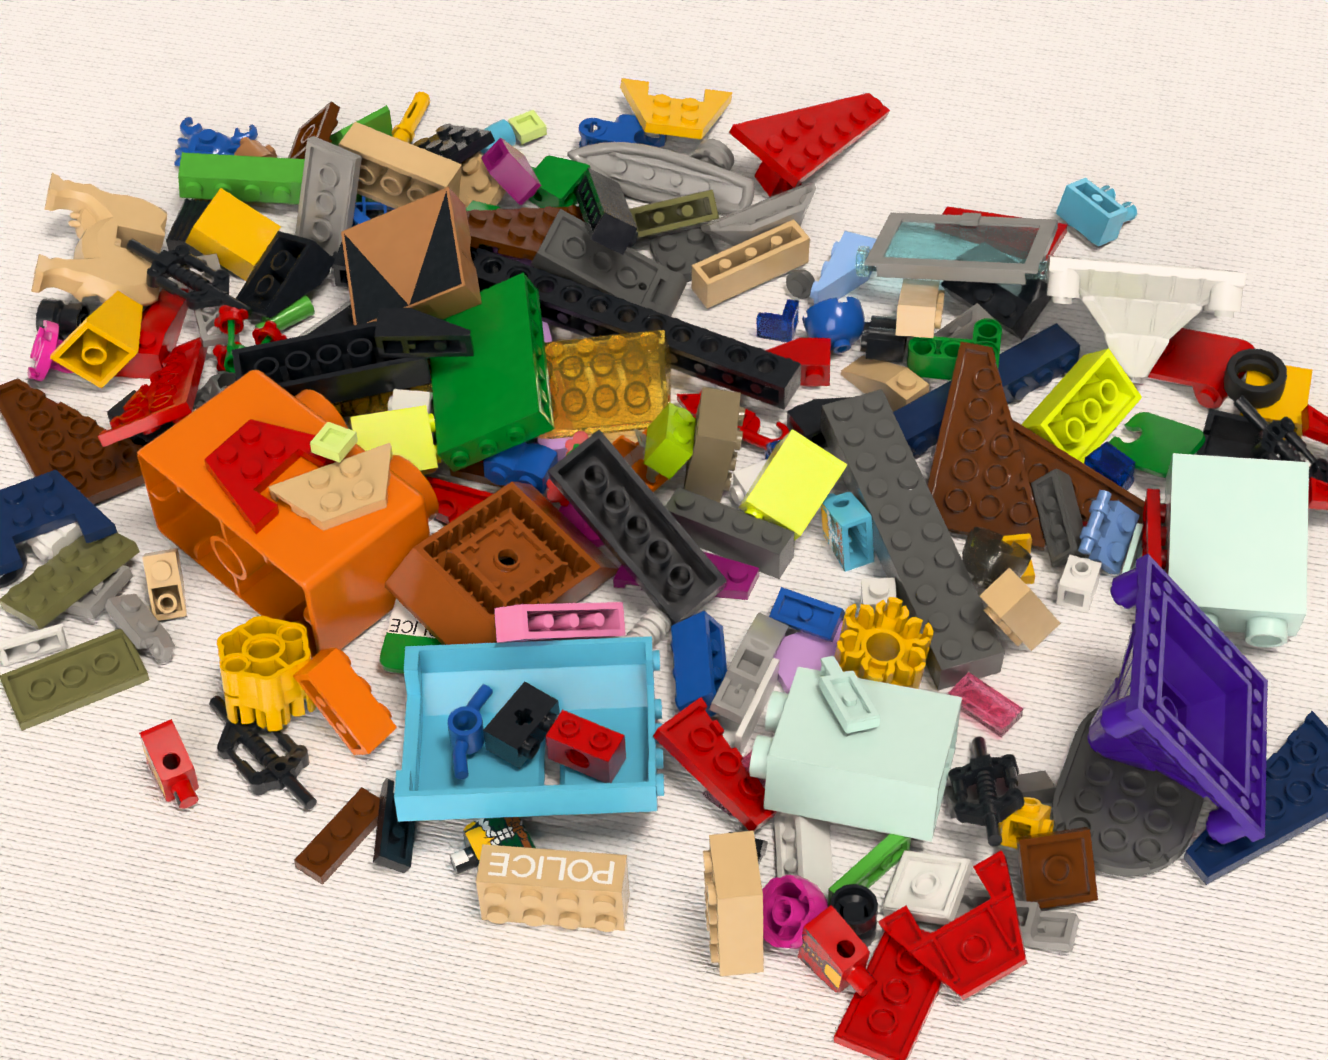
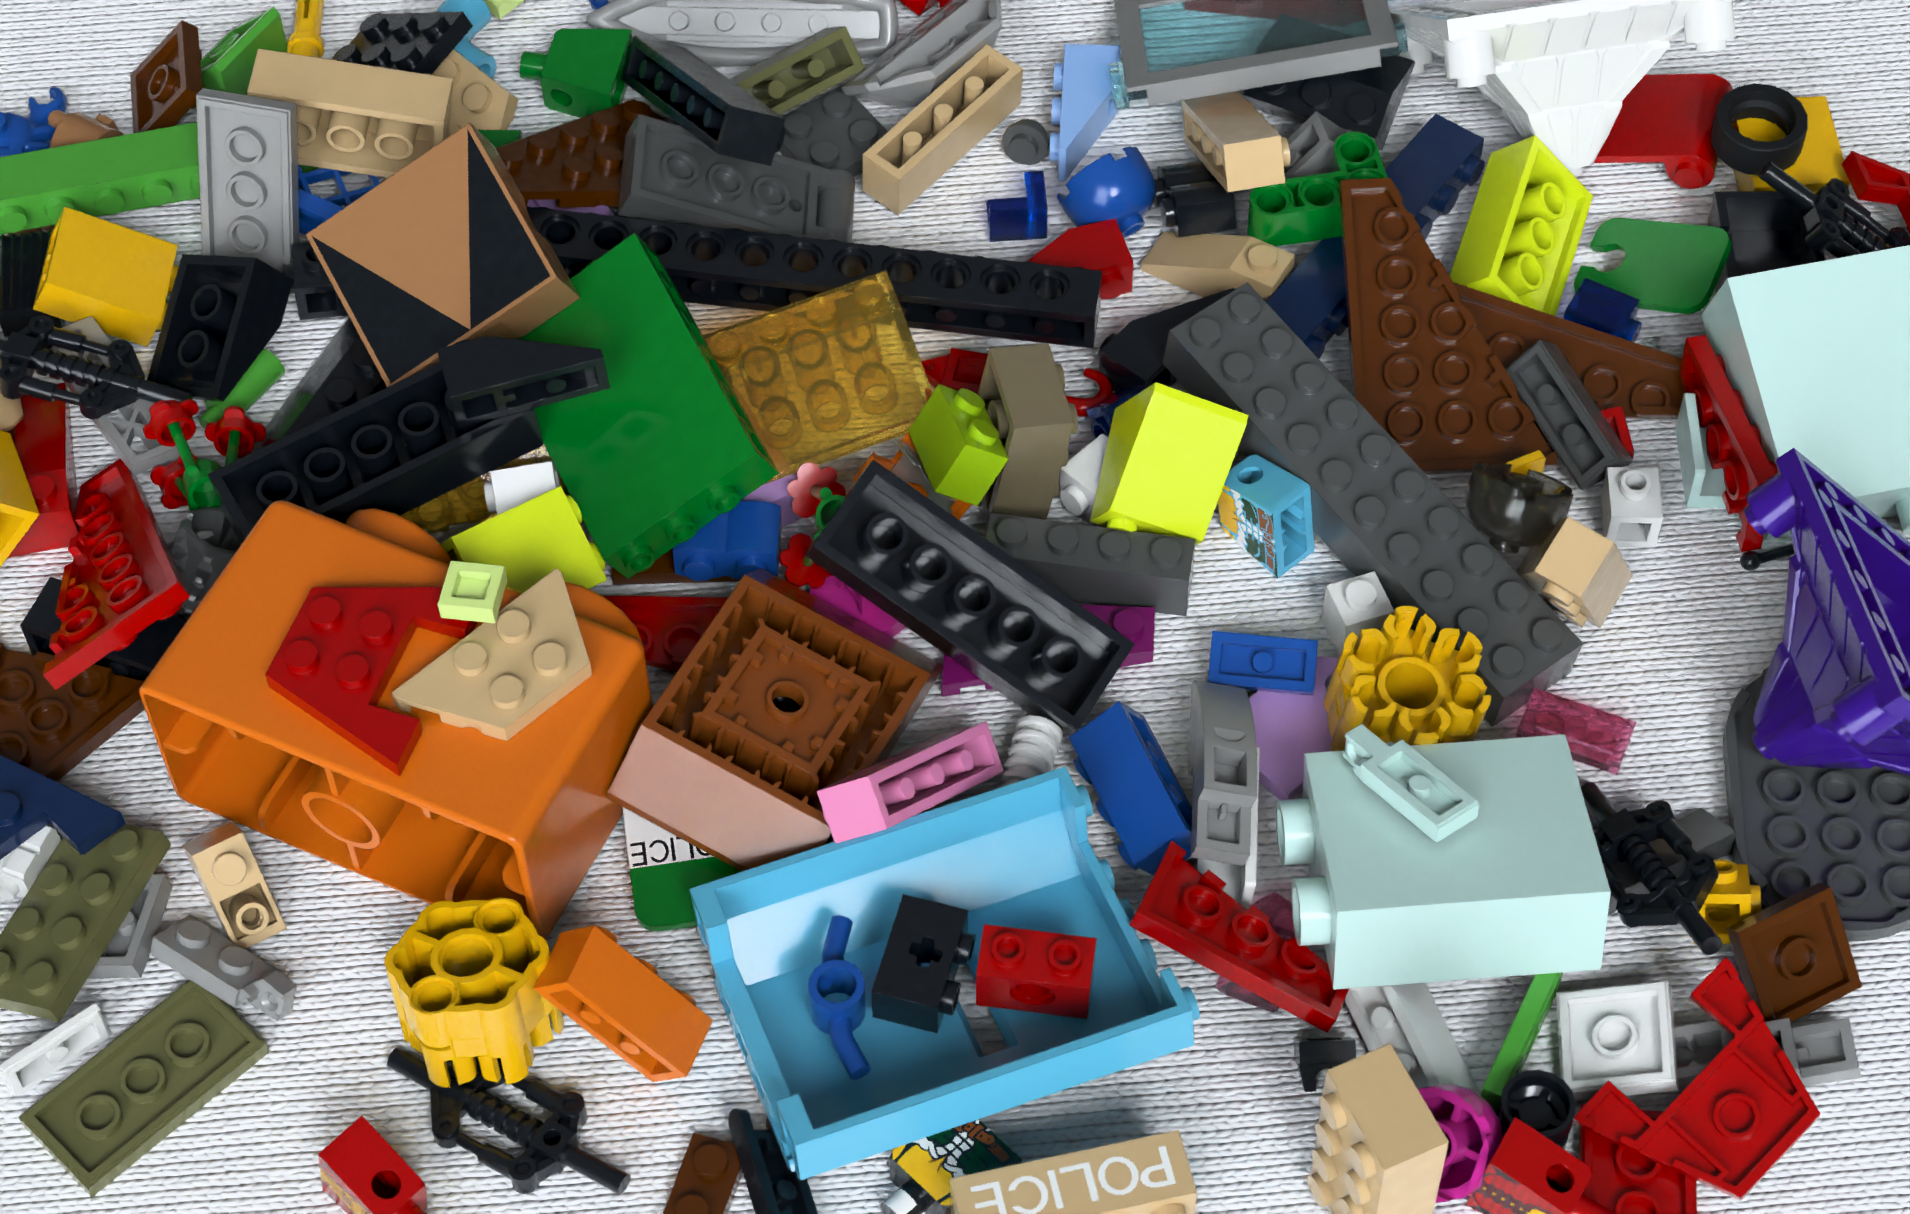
camera: 20 degrees left, 5 degrees up
magenta slope [481,137,541,206] -> none
medium blue plate [1078,490,1139,574] -> none

